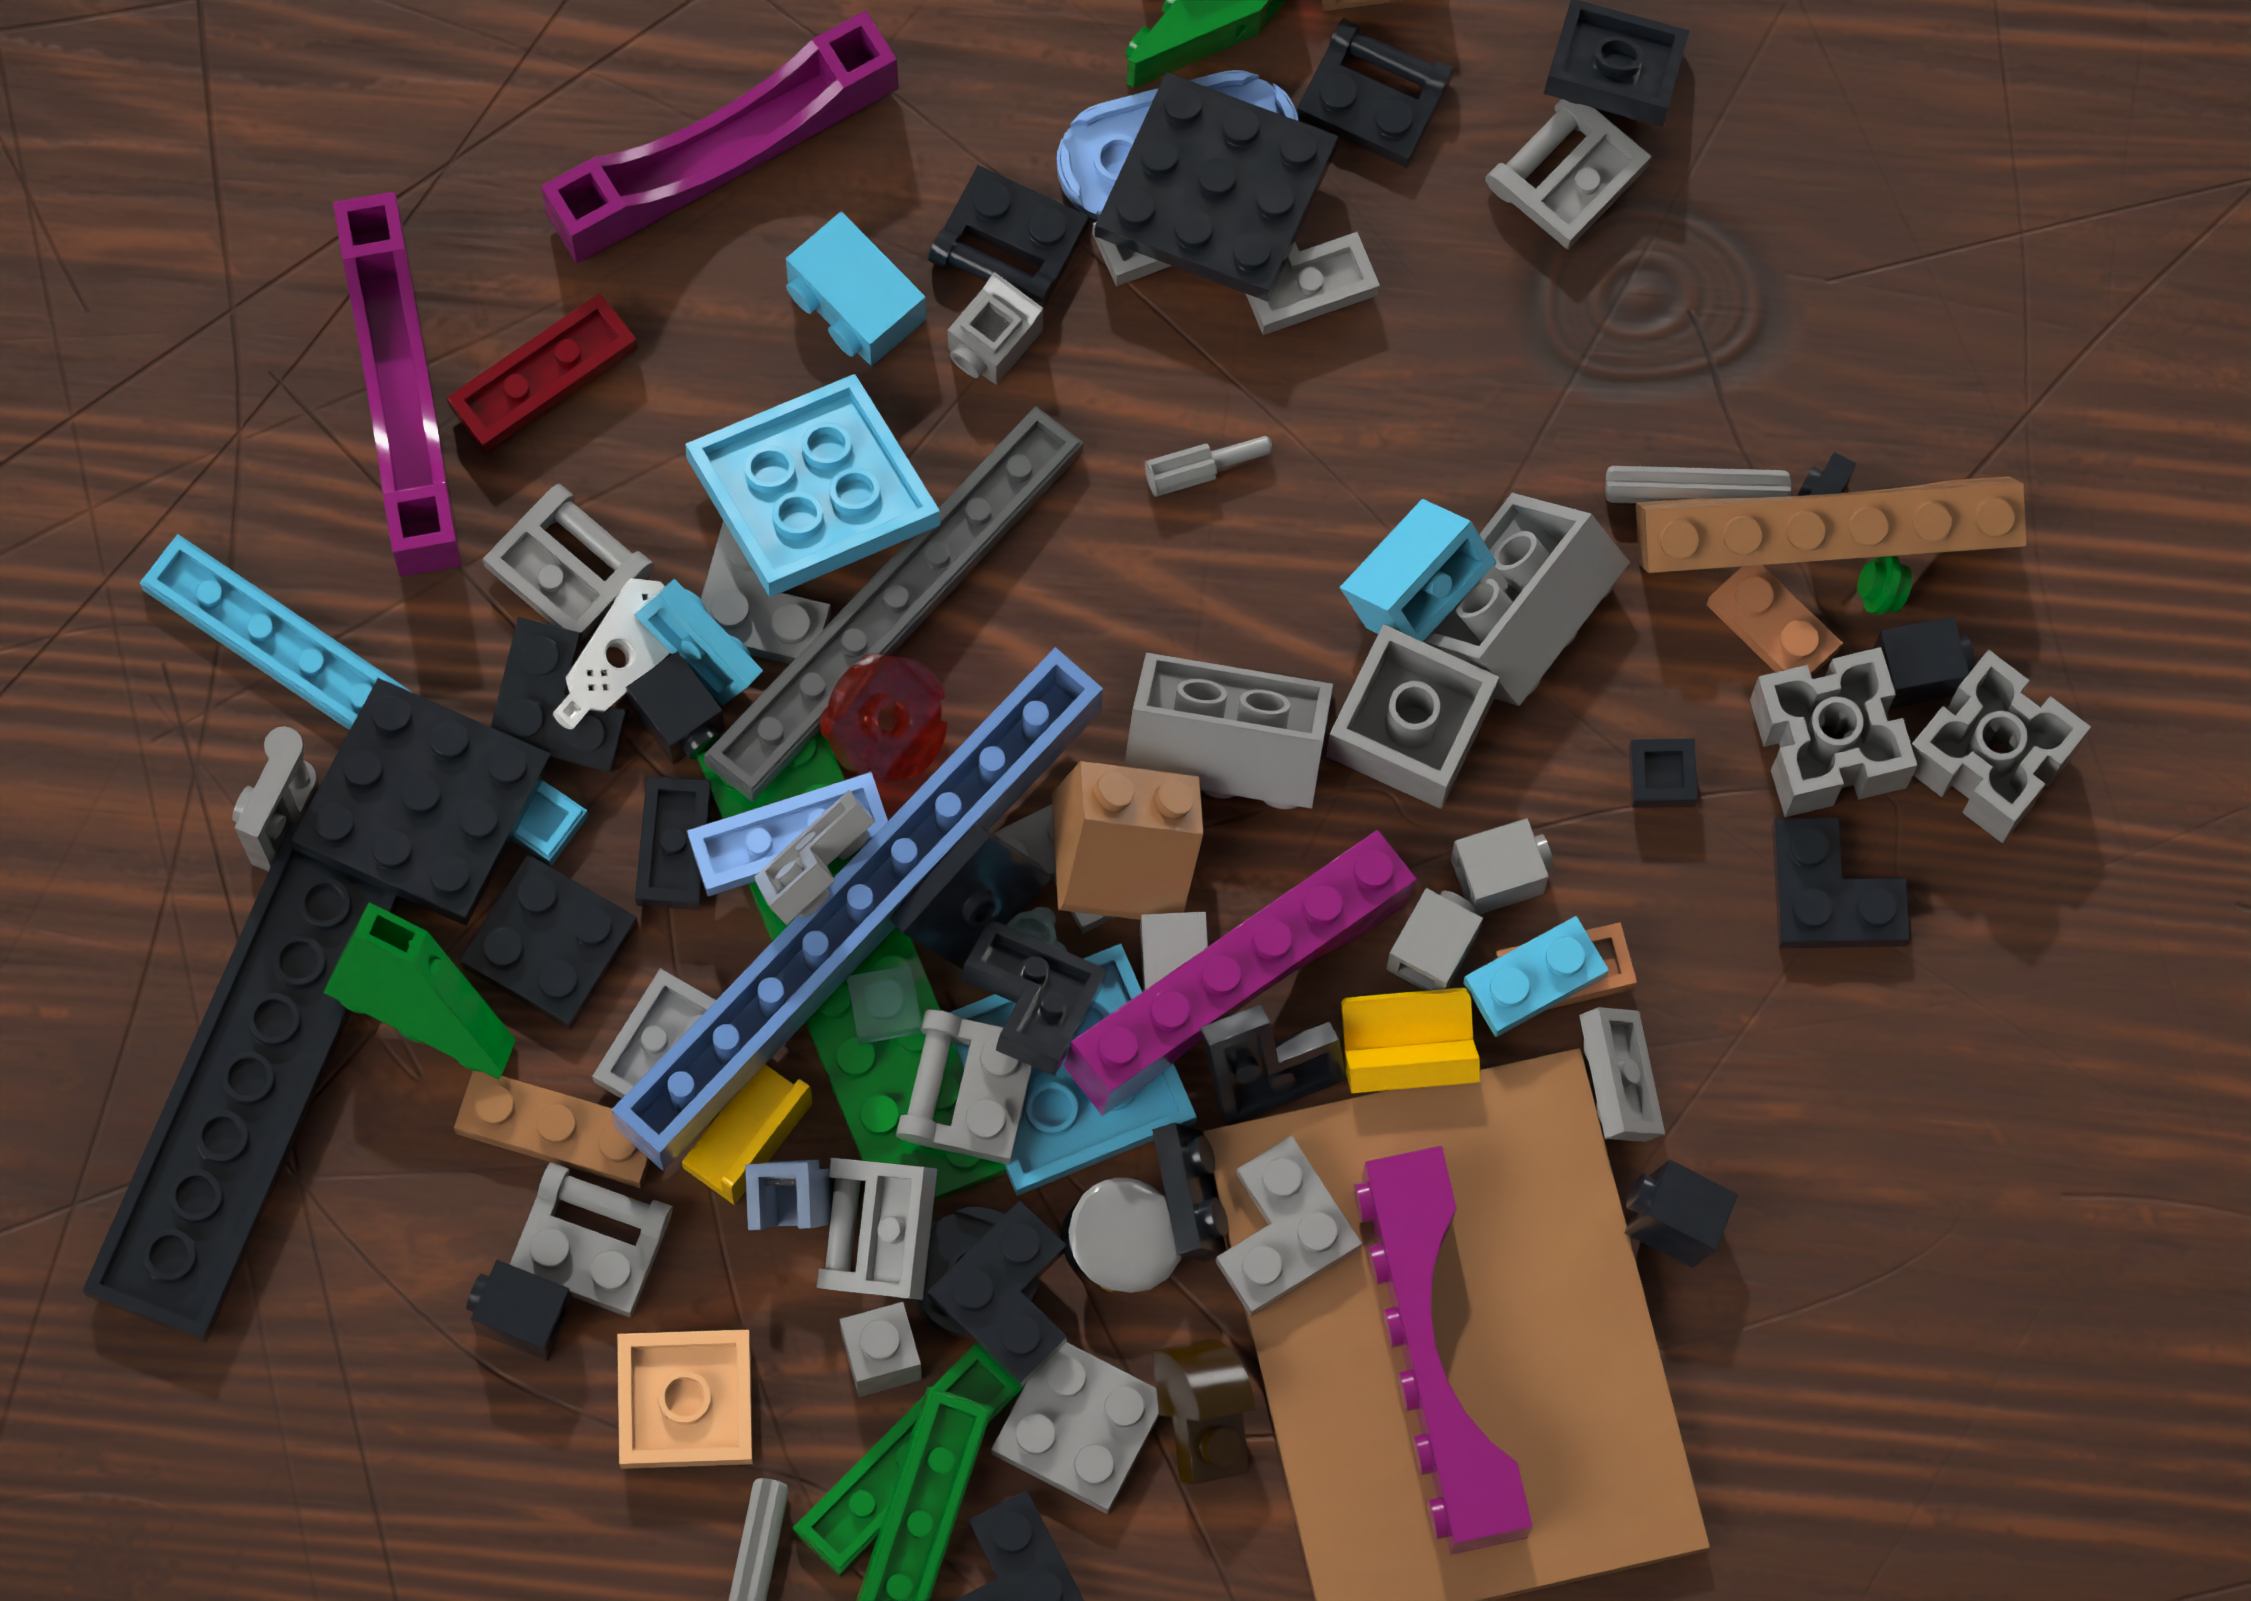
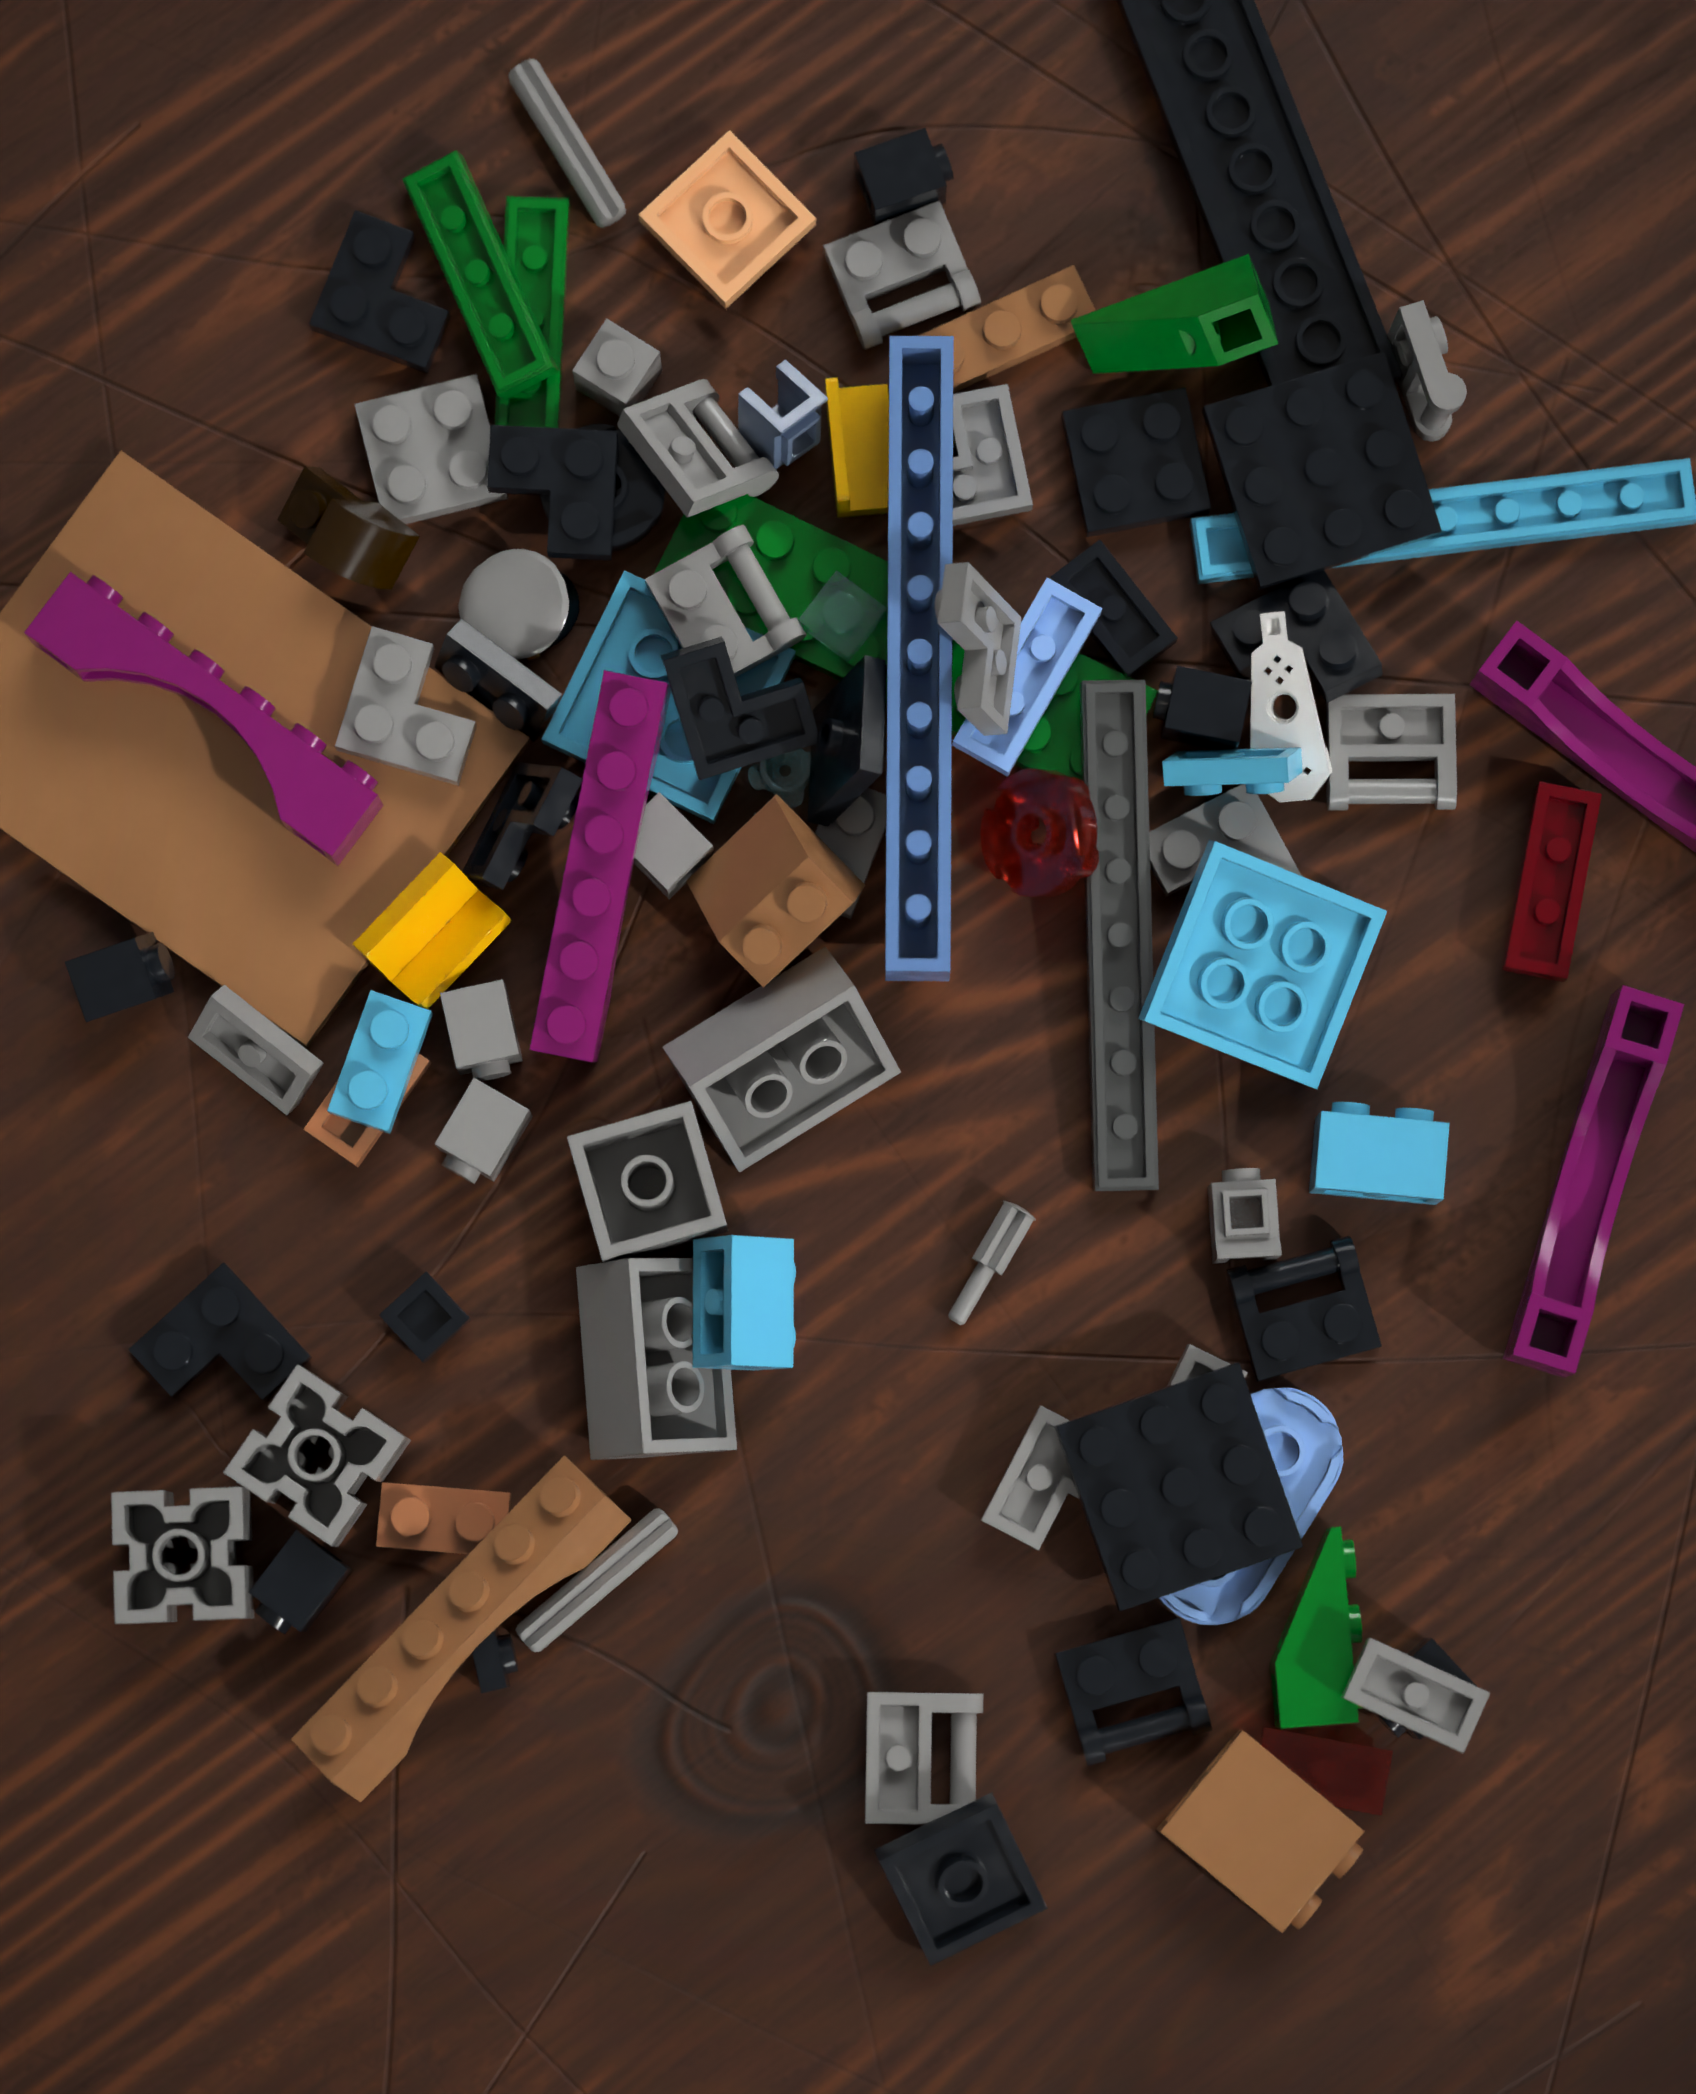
camera: 140 degrees right, 10 degrees up
green plate [1857,555,1912,615] -> none

